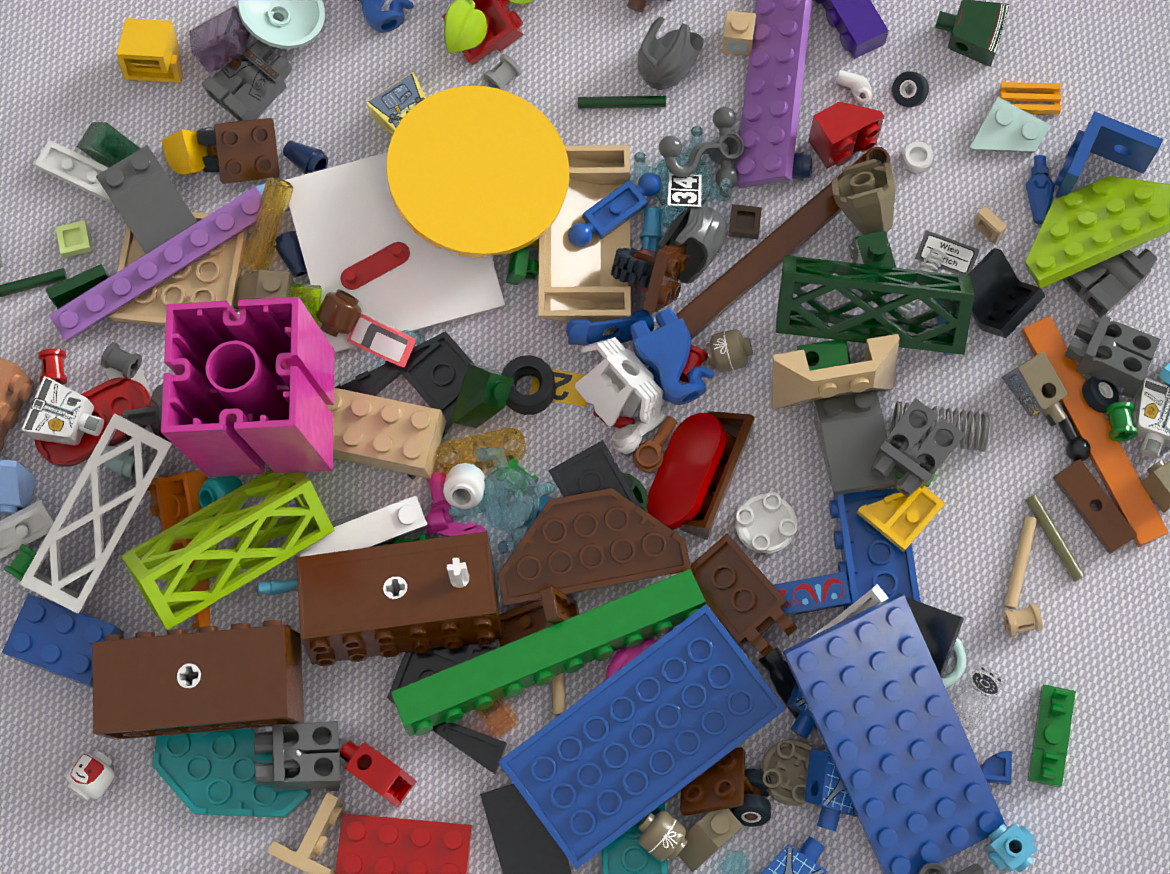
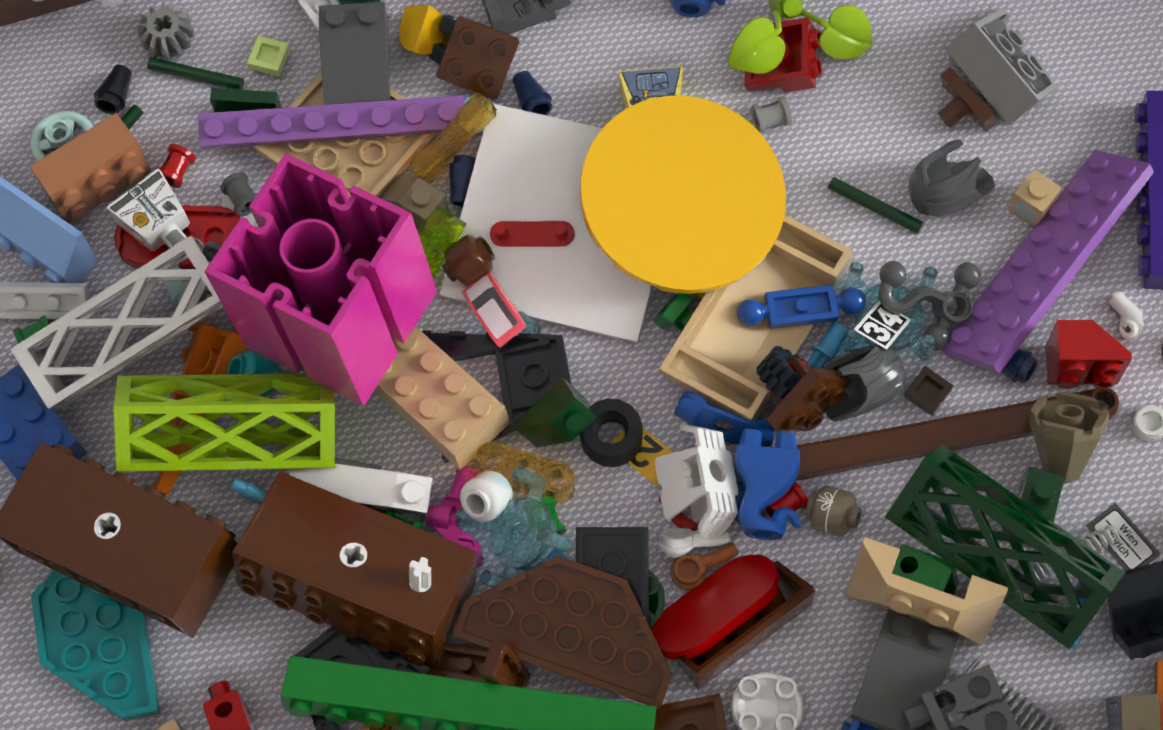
camera: 30 degrees right, 5 degrees down
dark grey hips [254,721,341,792] -> none

